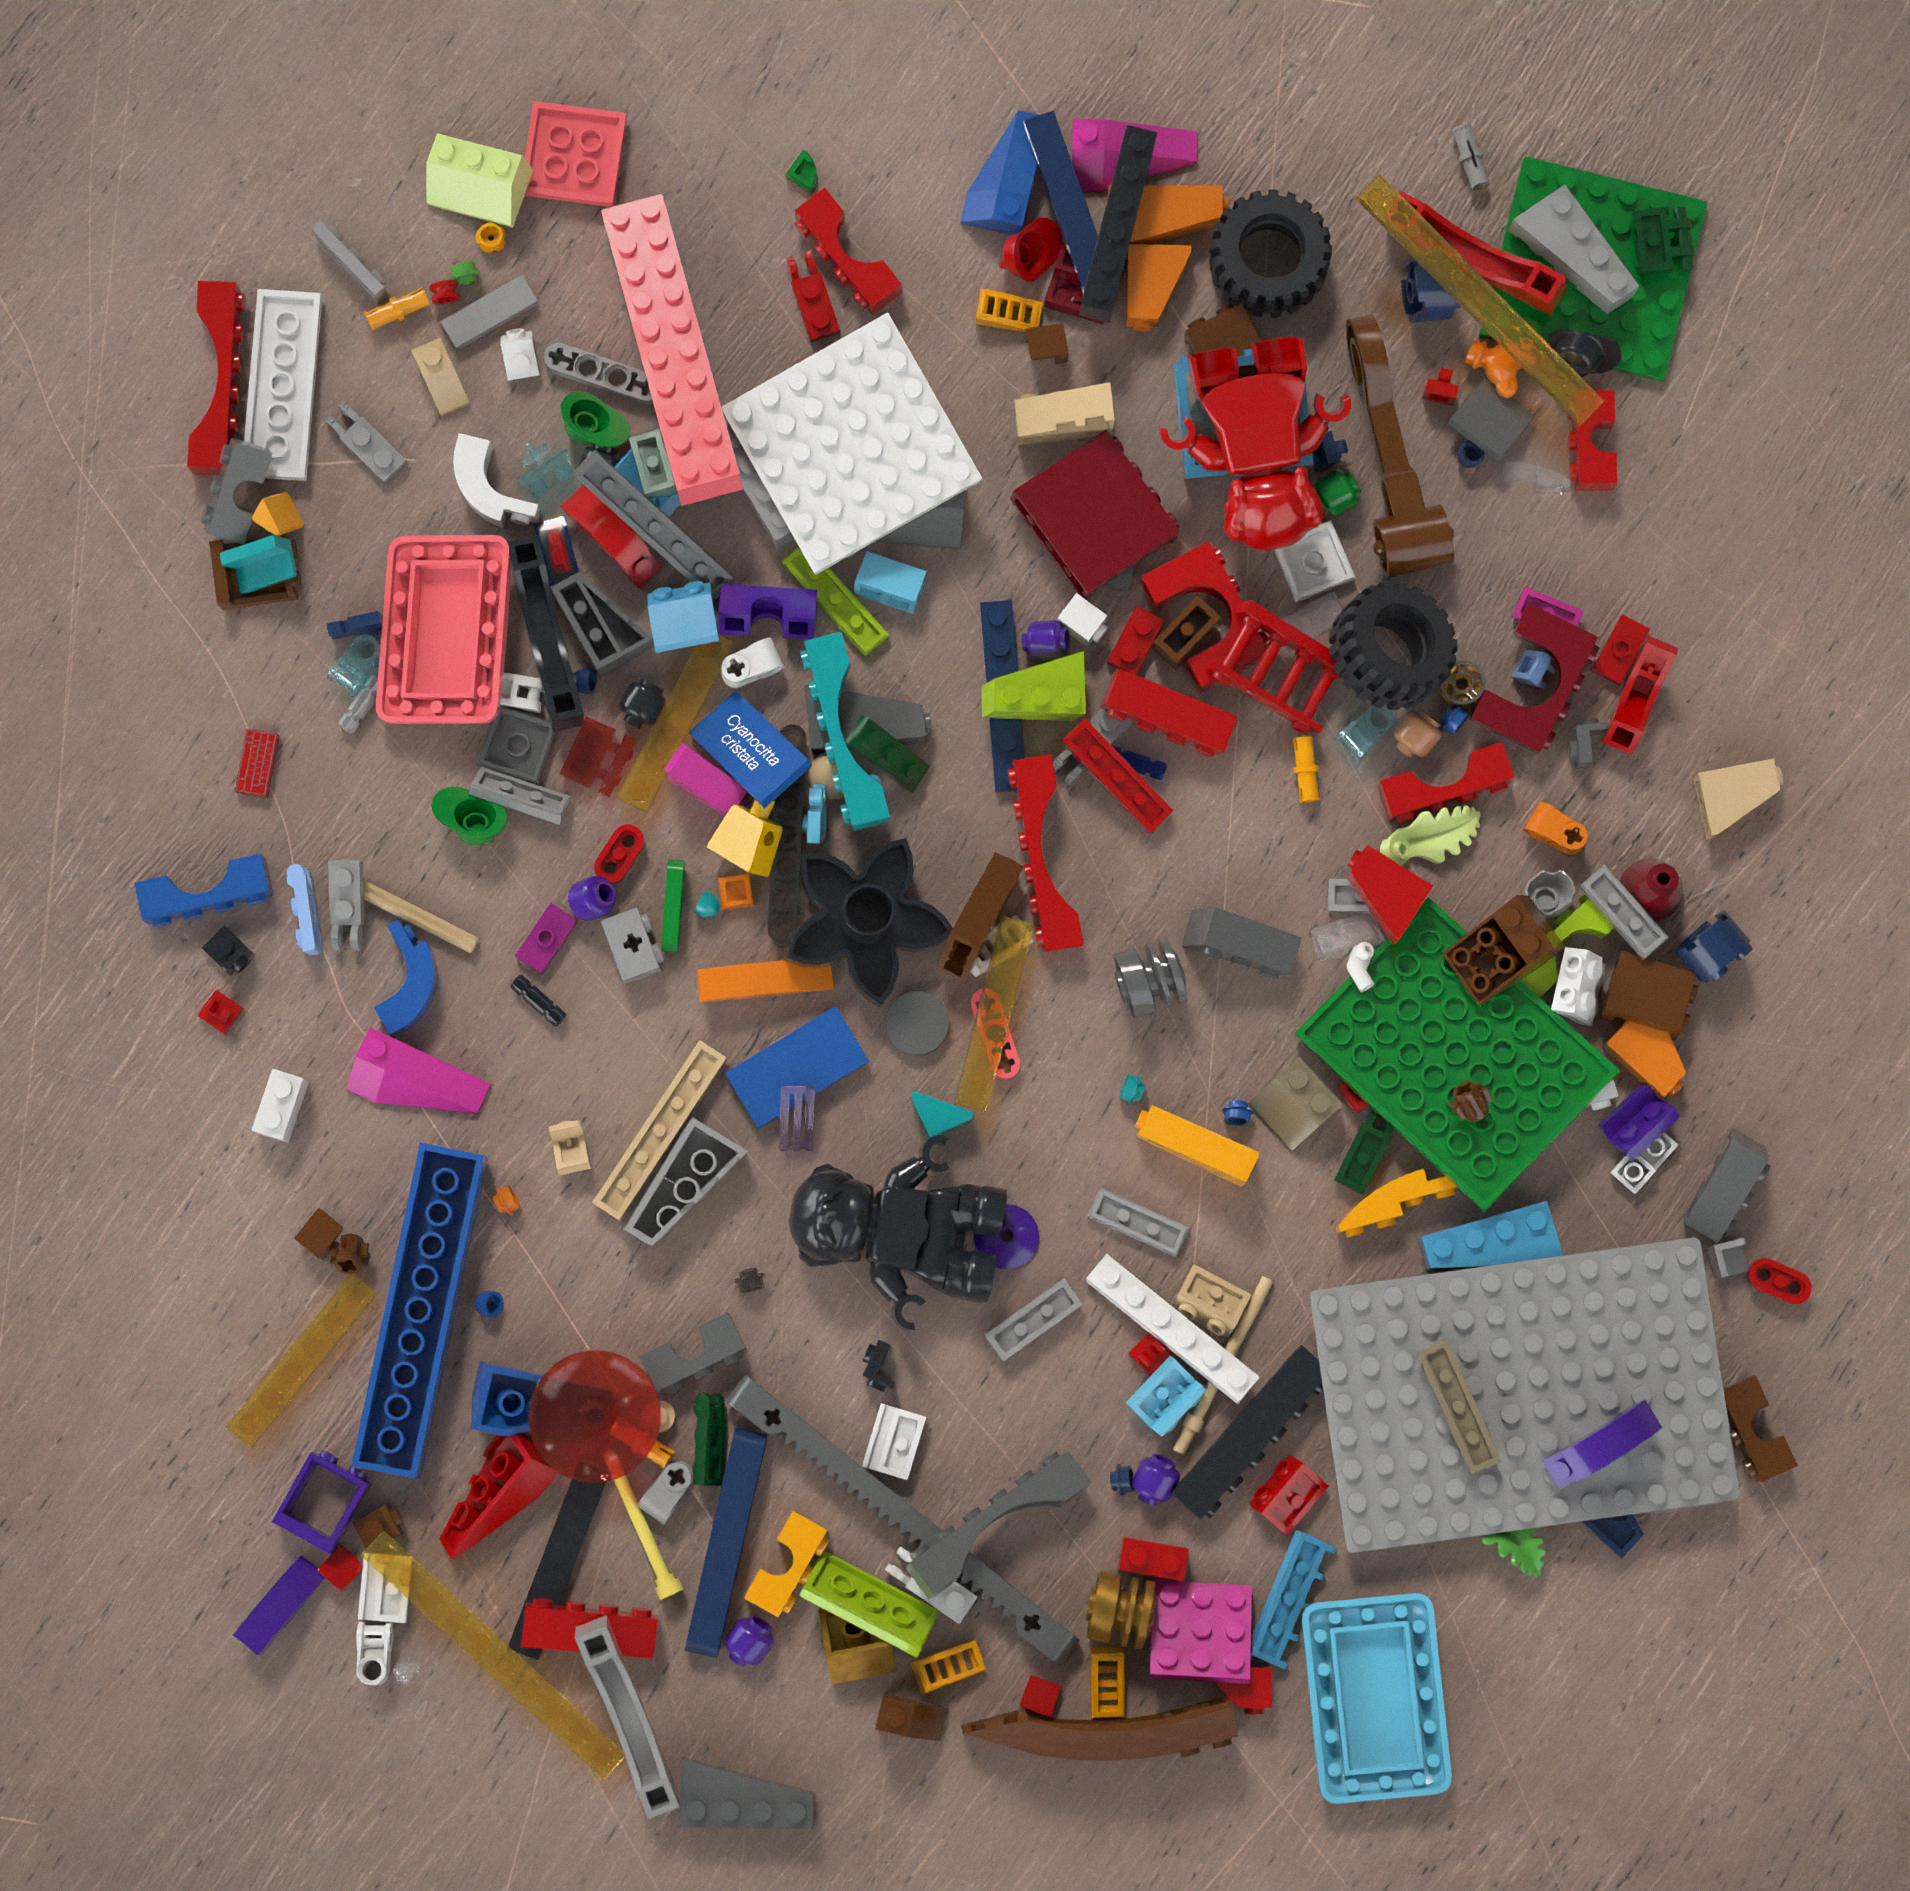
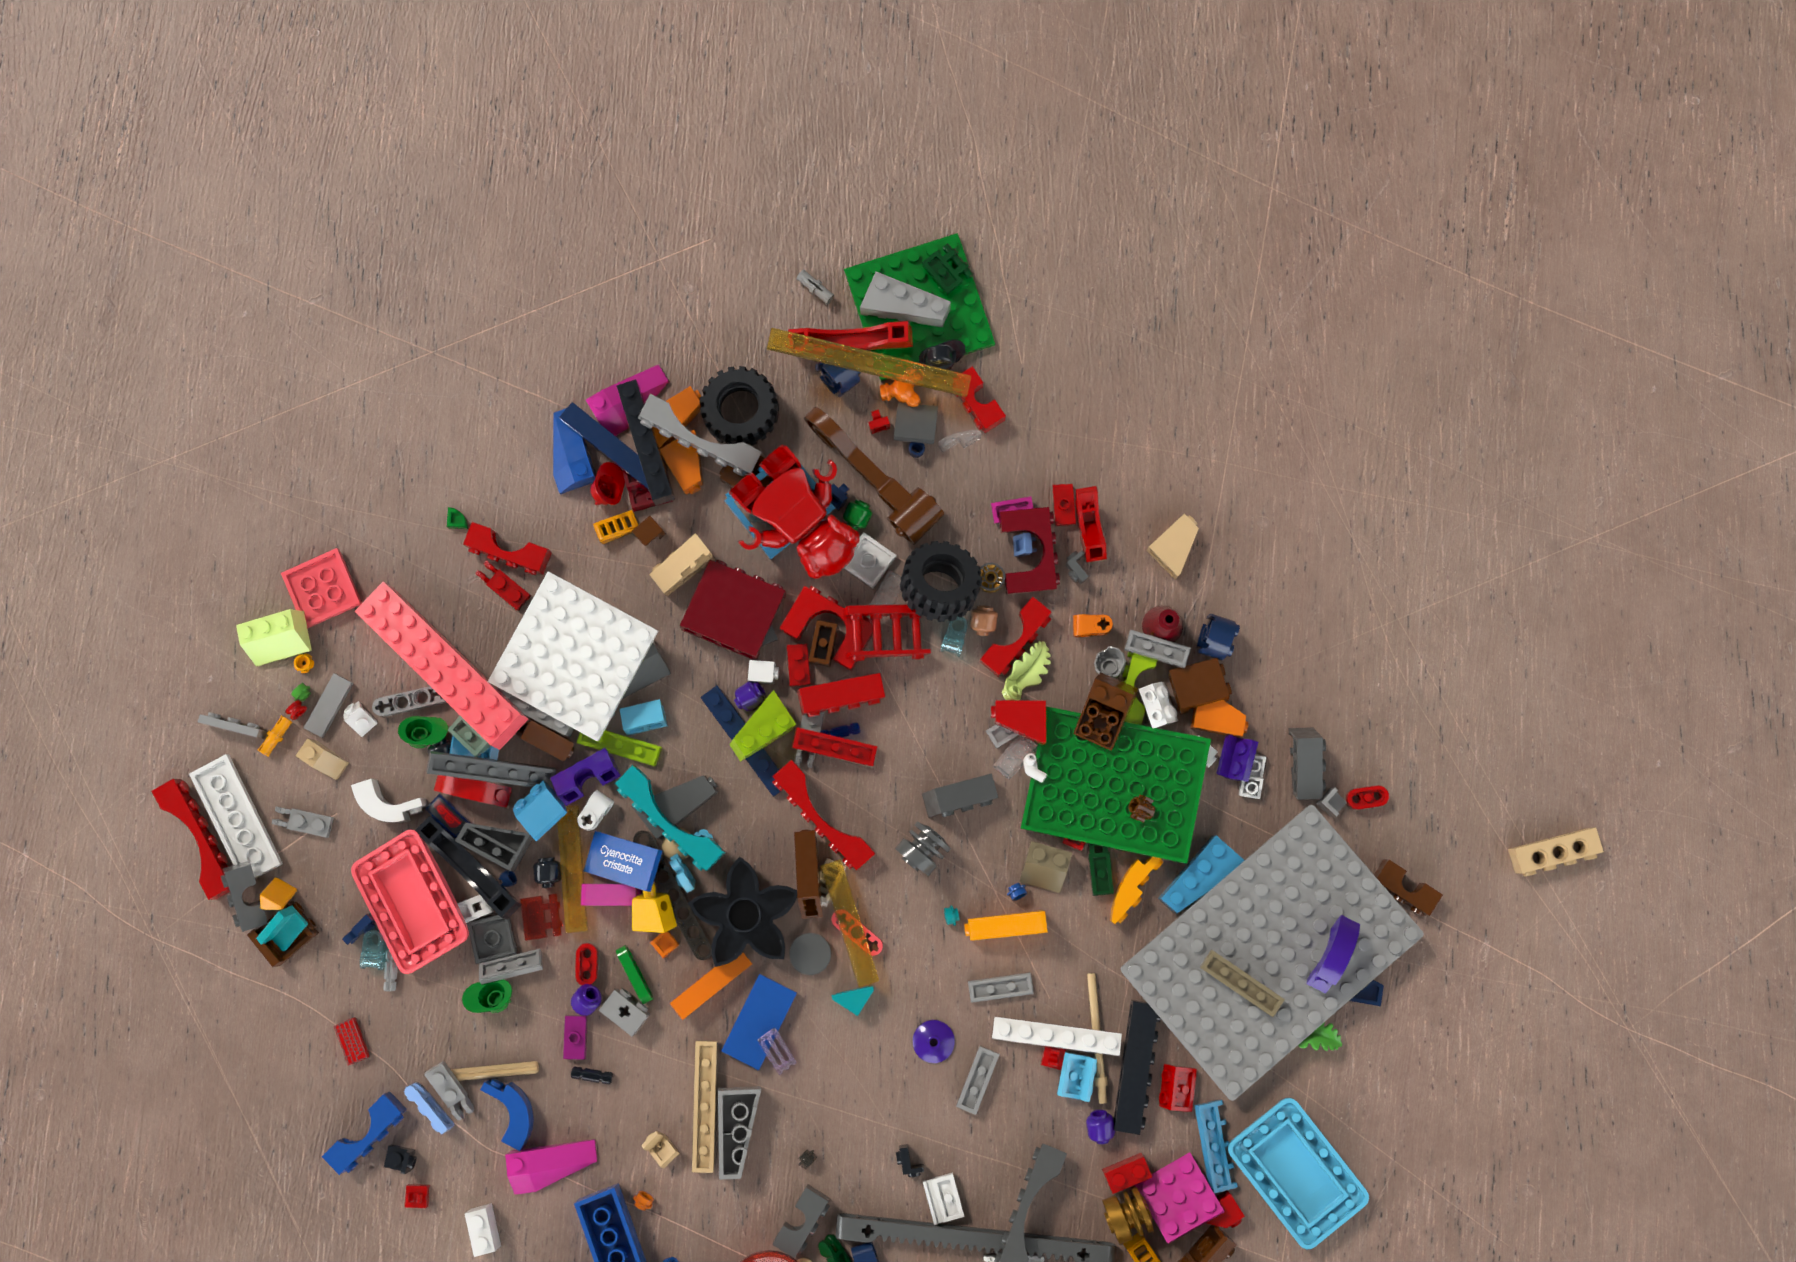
camera: 25 degrees left, 0 degrees up
clear light blue hips [515,442,574,499] -> none
teal hinge [694,890,720,918] -> none
black piece [788,1136,1007,1330] -> none
dark green plate [845,715,930,793] -> none
dark blue plate [1110,1464,1135,1496] -> none
tan bracket [1172,1264,1251,1338] -> none
light orange pin [1292,736,1320,803] -> none
blue plate [1440,705,1469,735] -> none
none -> reddish brown slope [515,715,574,762]
none -> light grey arch [638,394,761,476]

